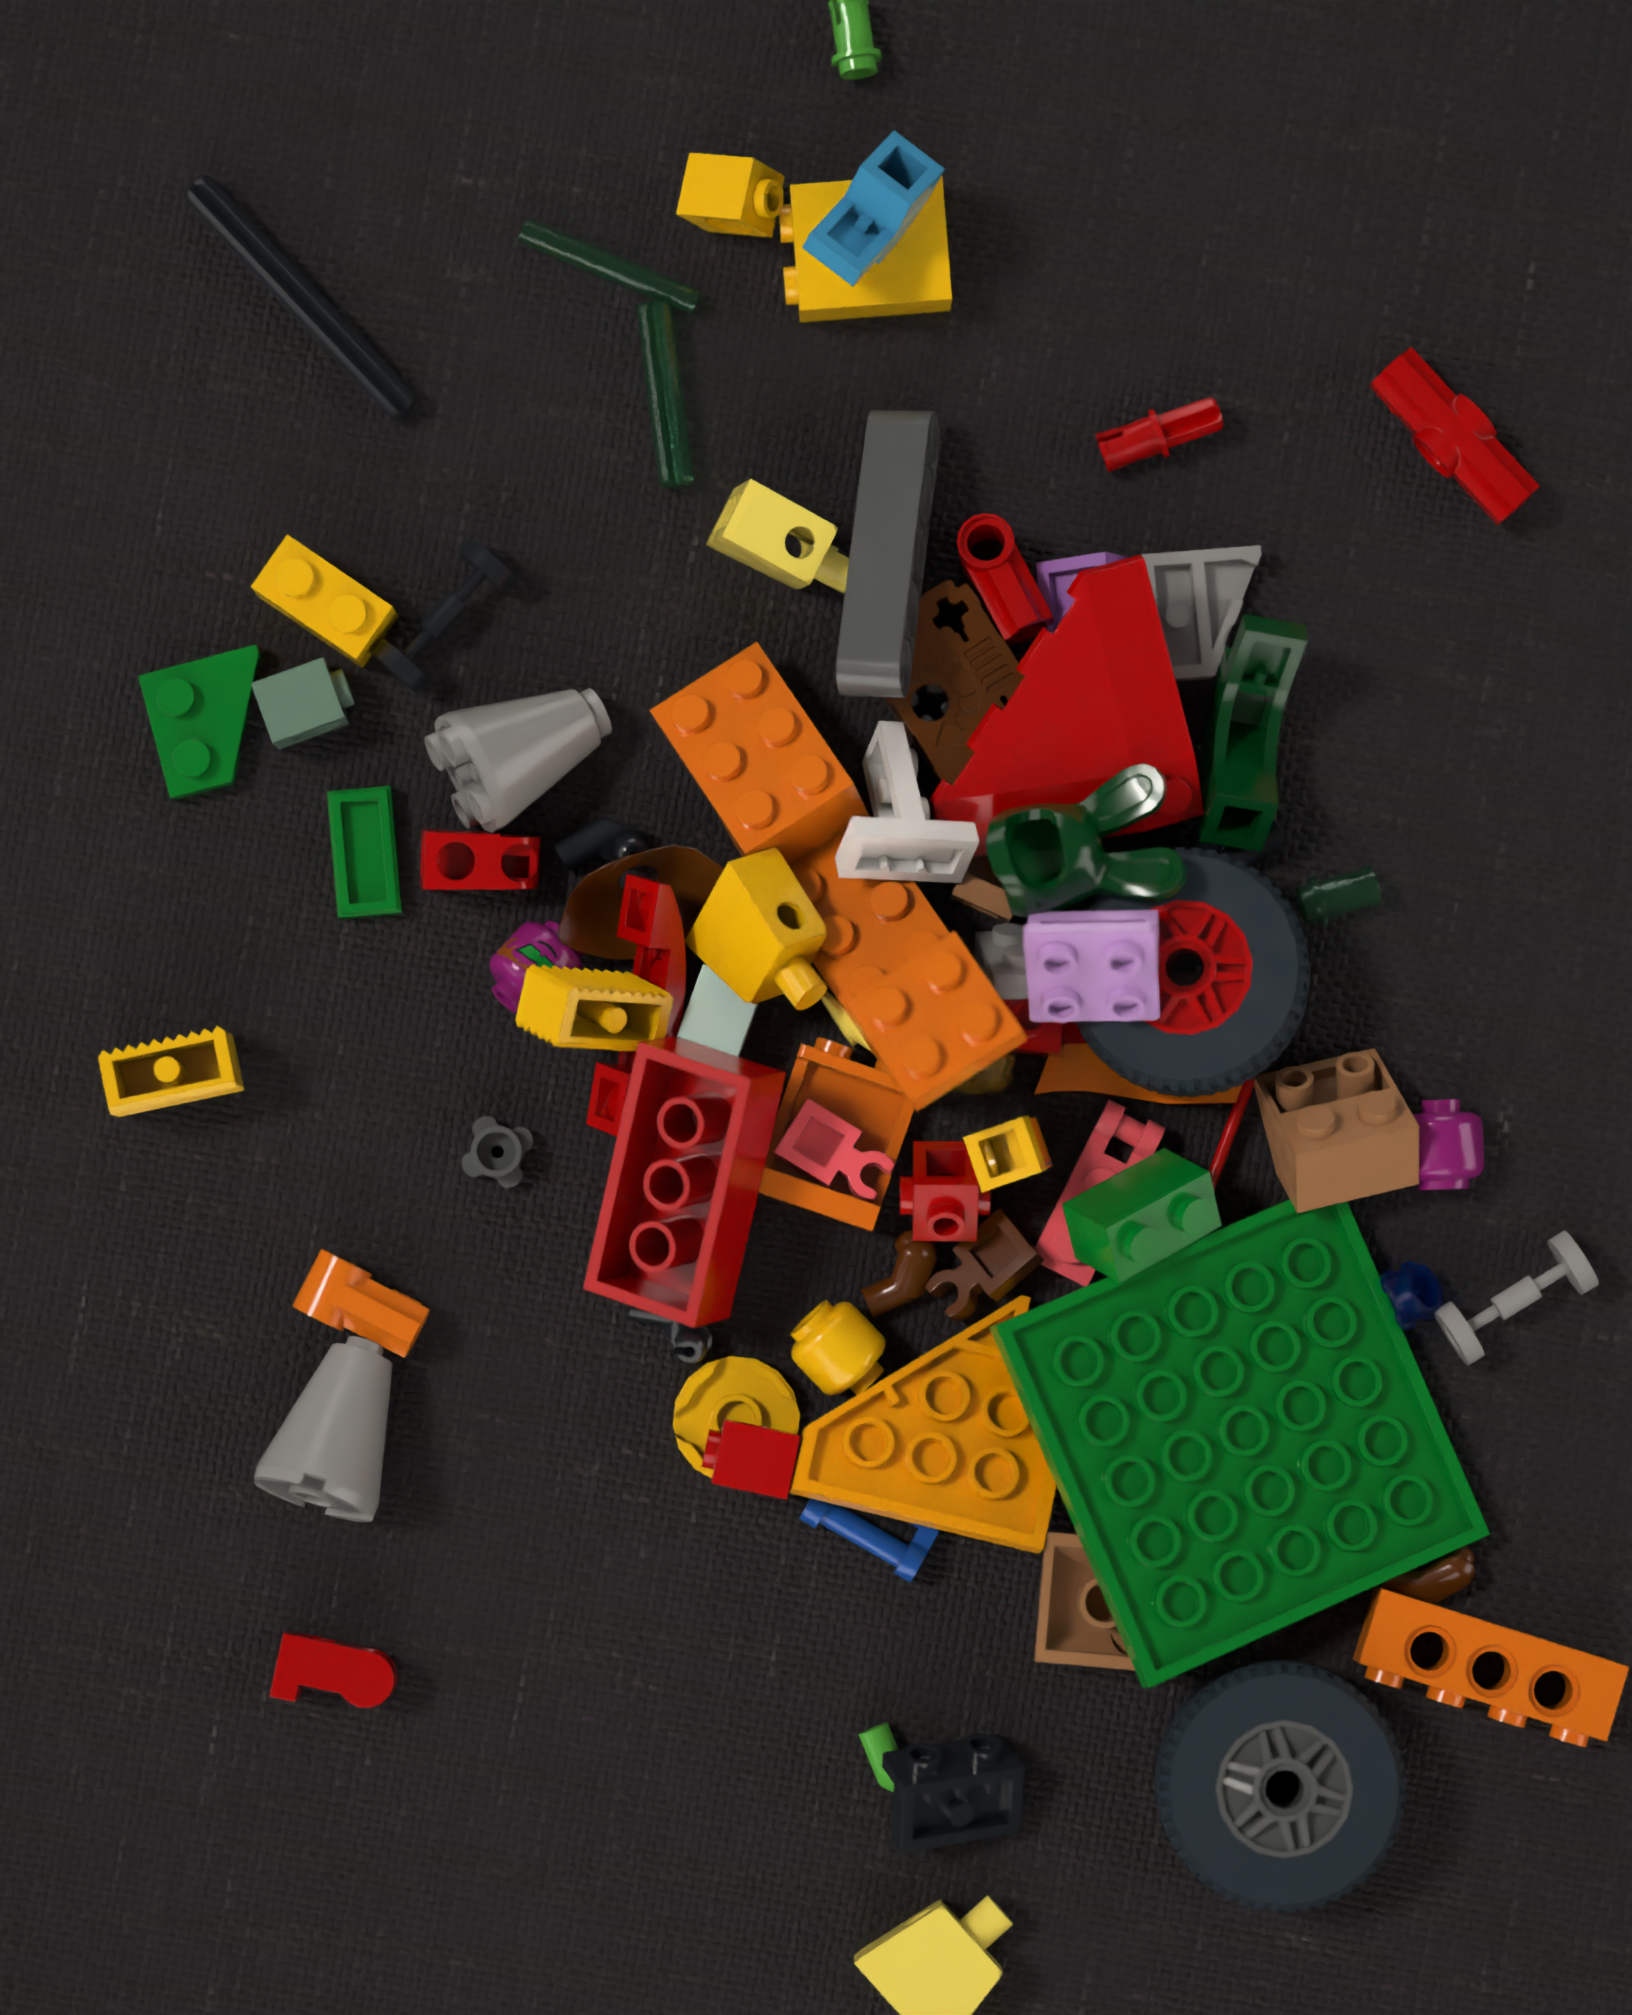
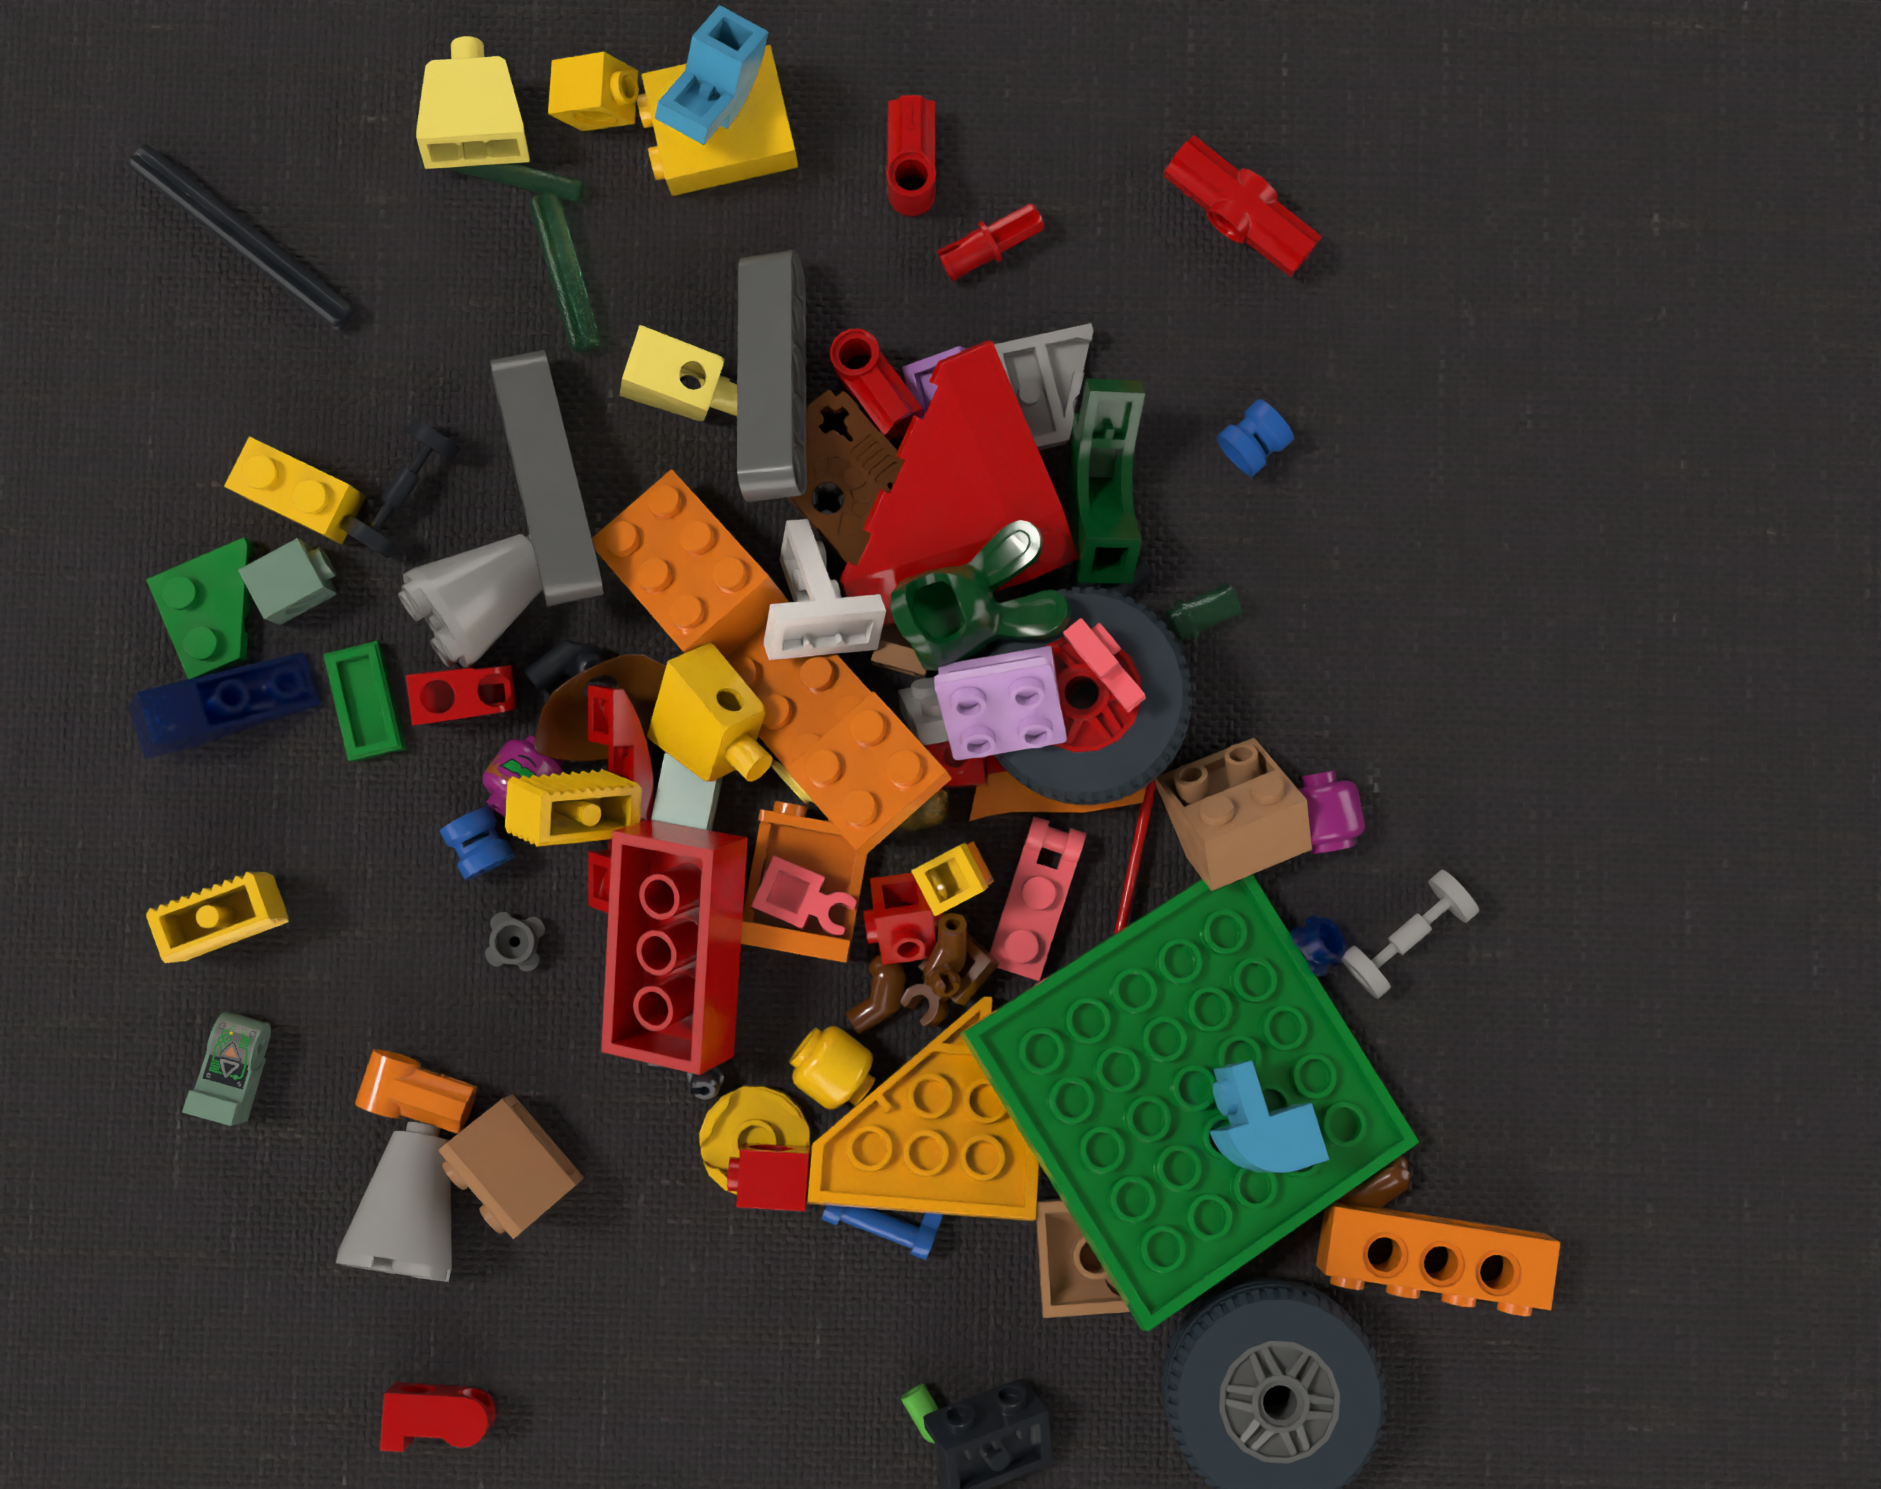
camera: 10 degrees left, 0 degrees up
green brick [1062,1148,1222,1283] -> none
none -> clear blue slope [128,652,320,759]
none -> sand green leg [182,1011,271,1126]
none -> light yellow torso [416,36,530,169]
none -> medium nougat slope [438,1094,584,1239]
none -> blue wheel [439,806,515,881]
none -> dark grey beam [489,350,604,607]
none -> red piece [886,95,936,217]
none -> reddish brown arm [923,913,967,997]
none -> coral plate [1063,618,1146,713]
none -> dark azure brick [1210,1060,1330,1172]
none -> blue wheel [1216,399,1294,477]

